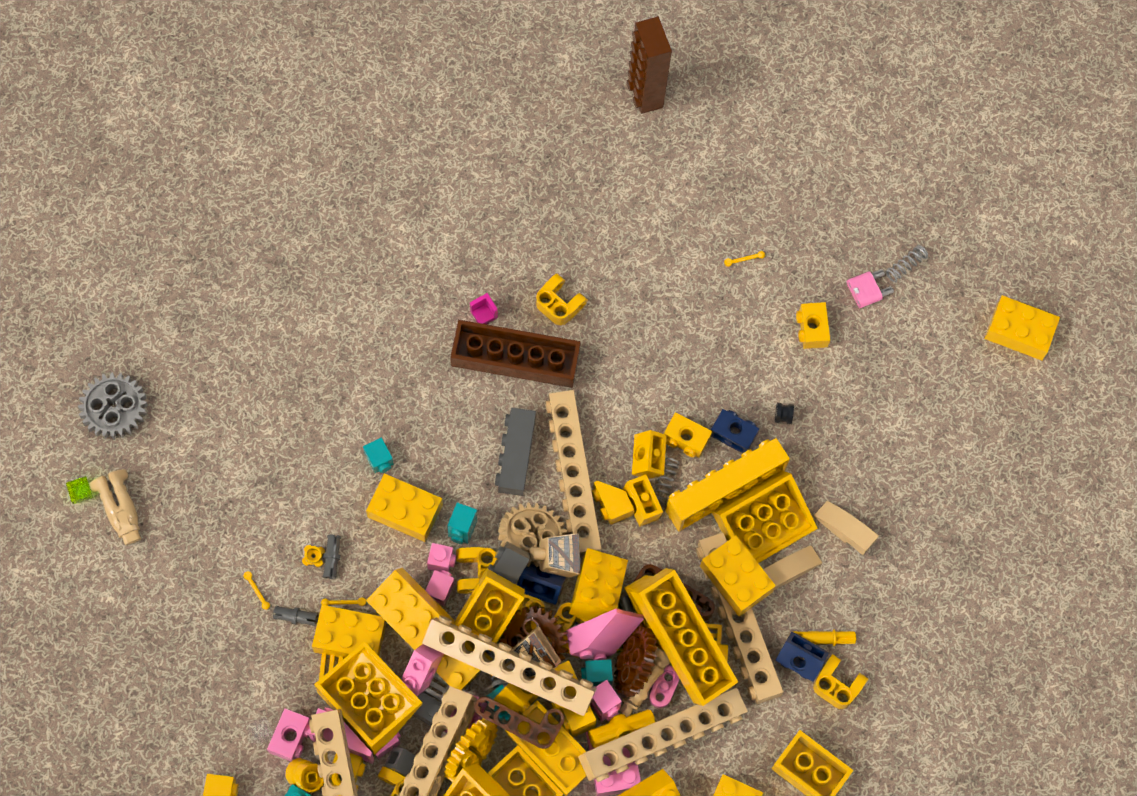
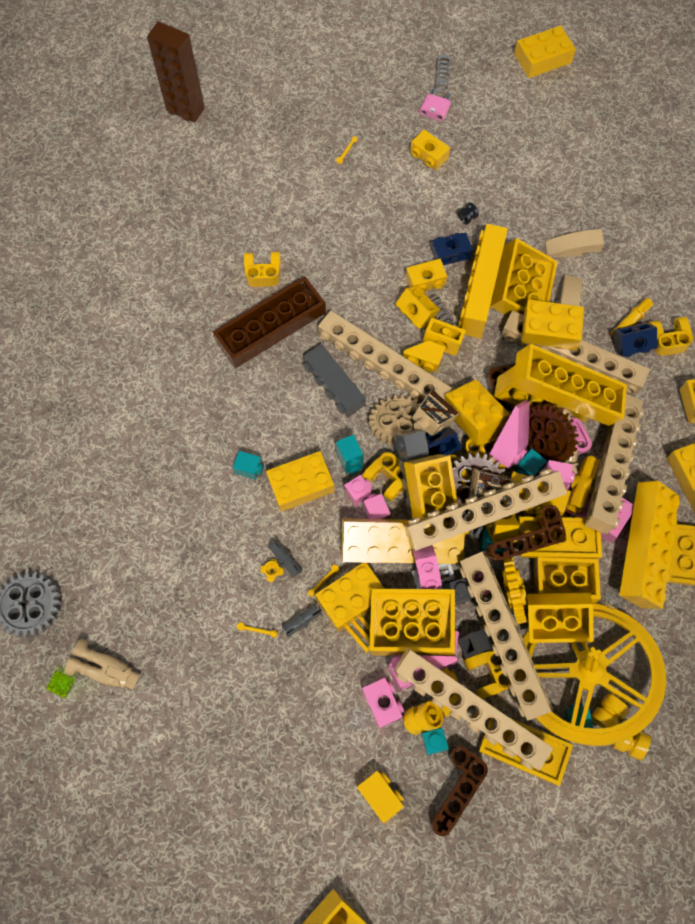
camera: 40 degrees left, 0 degrees up
dark pink panel [470,293,498,324] -> none

